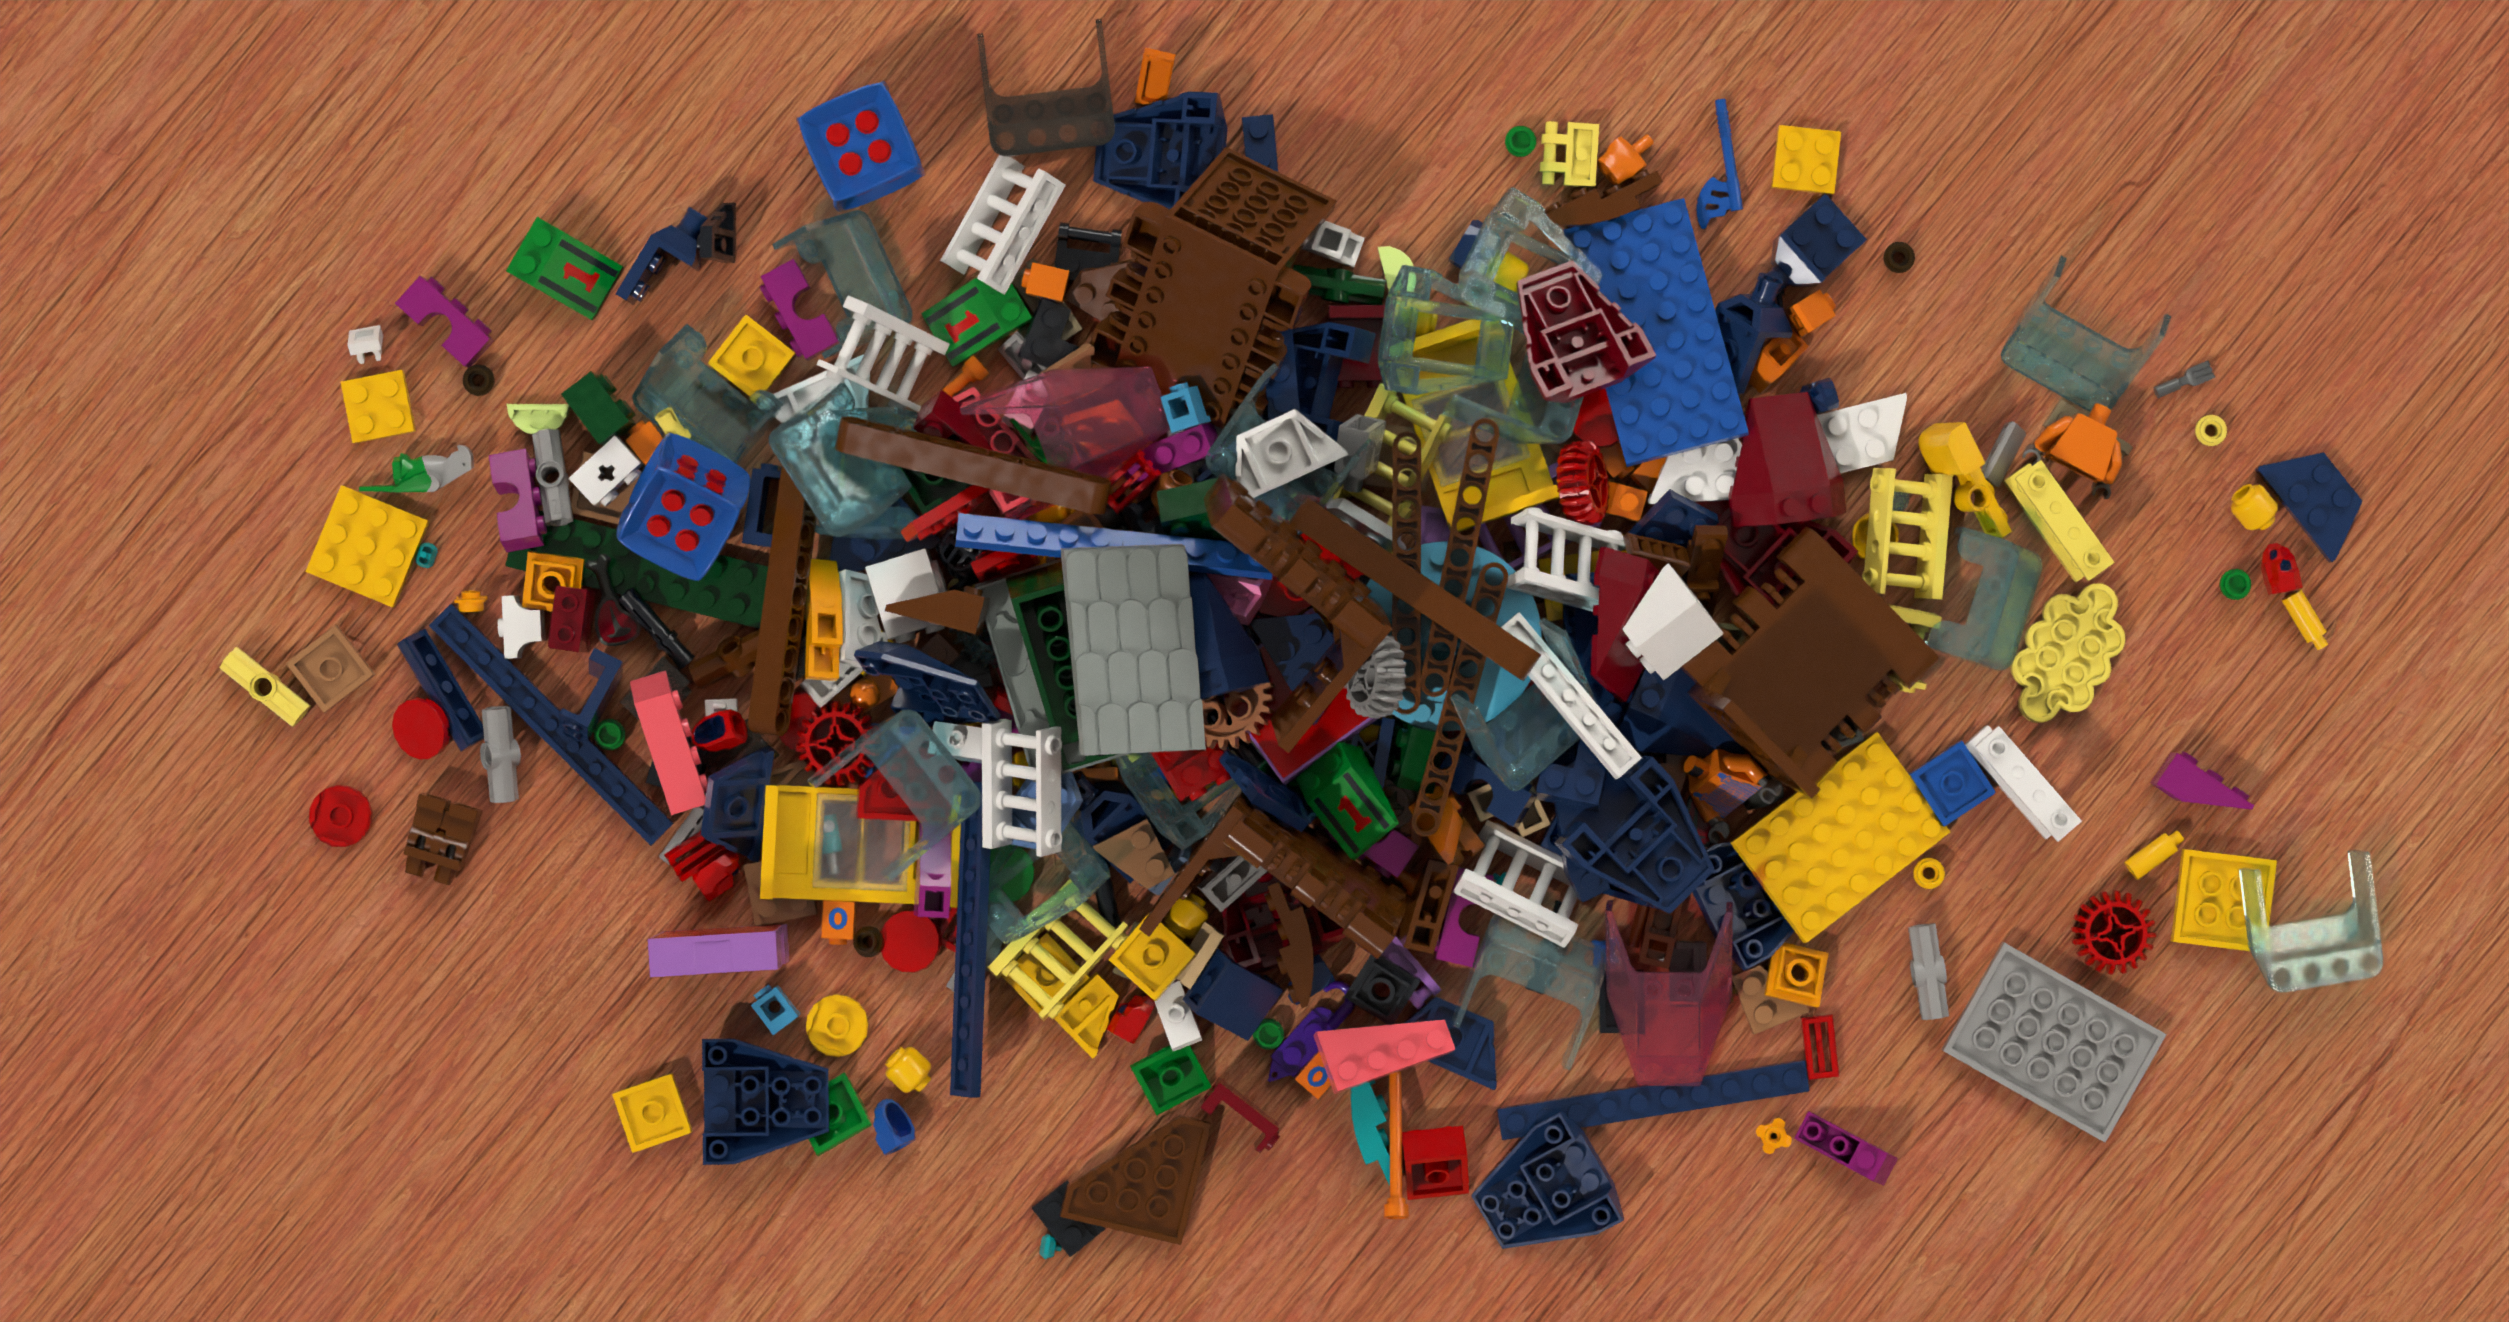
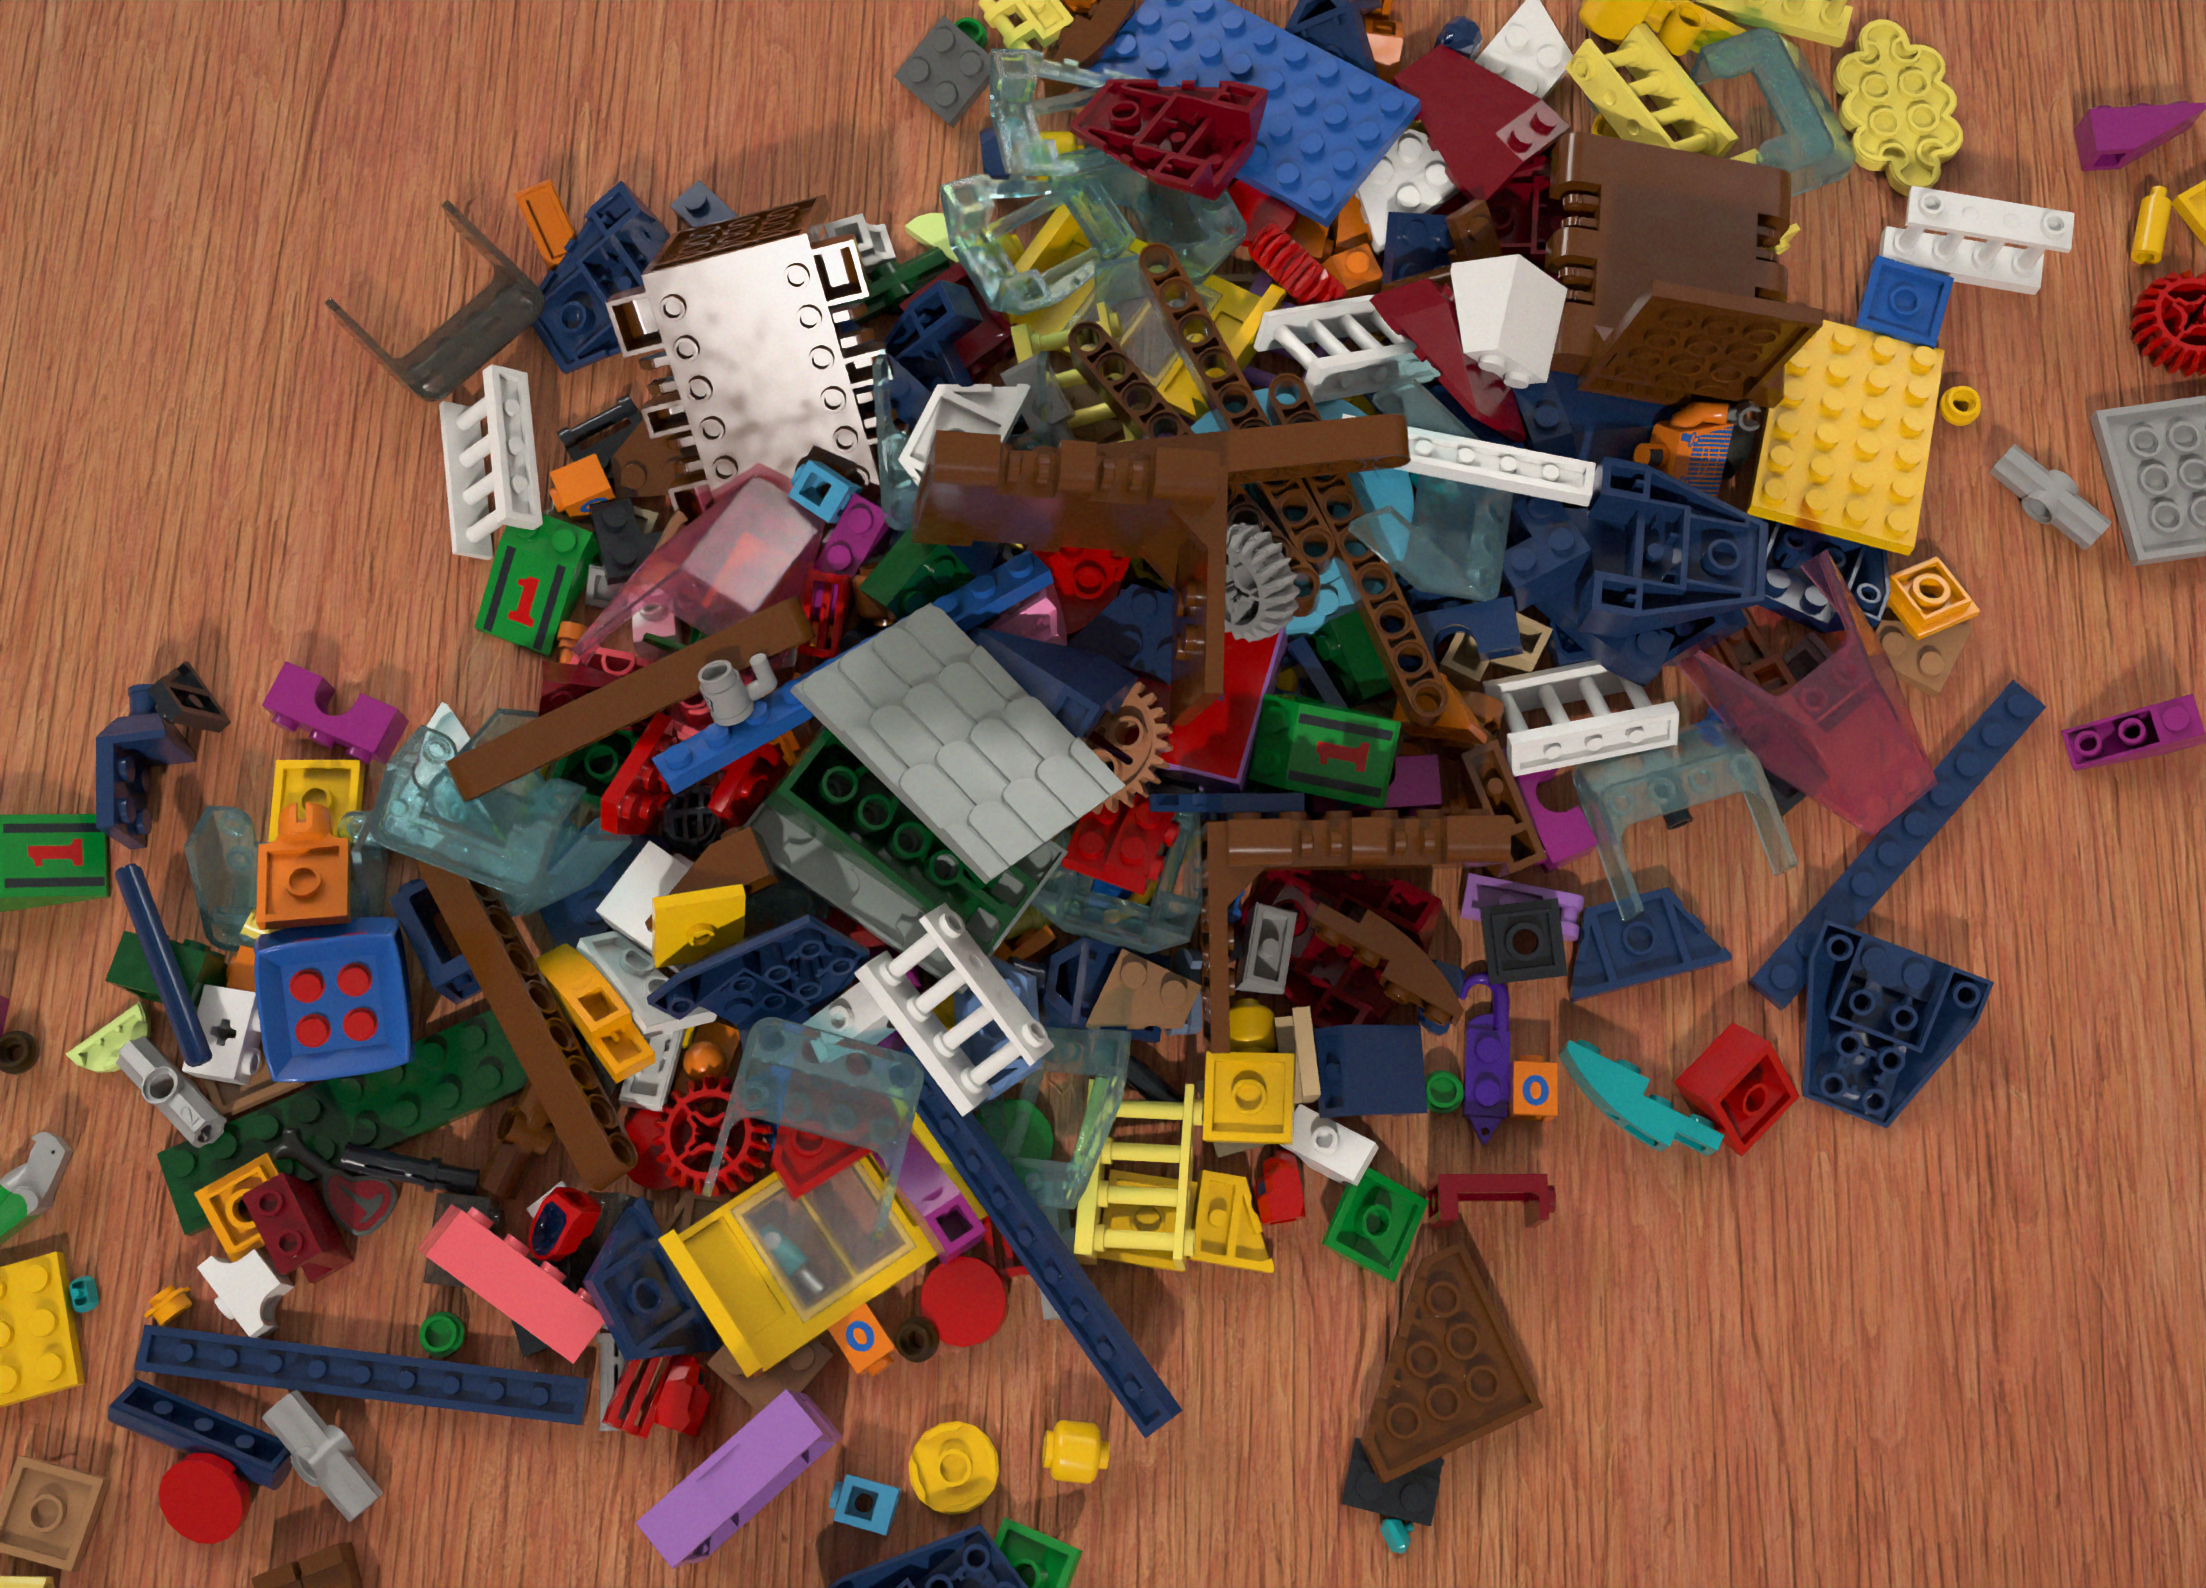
camera: 40 degrees left, 15 degrees down
magenta arch [489,448,547,553] -> none
dark blue panel [559,648,623,742] -> none
clear light blue windscreen [772,210,913,359] -> none
blue piece [796,81,926,212] -> none
white fence [816,295,950,413] -> none
blue rock [873,1099,916,1156] -> none
coral wedge [1313,1020,1455,1094] -> none
orange piece [1384,1071,1409,1220] -> none
light orange plate [1756,1118,1792,1154] -> none
red tile [1800,1014,1839,1080] -> none
none -> dark blue axle [115,863,213,1067]
none -> orange plate [256,802,351,930]
none -> yellow plate [652,884,746,968]
none -> light grey piece [698,653,777,726]
none -> dark grey plate [894,15,1003,128]

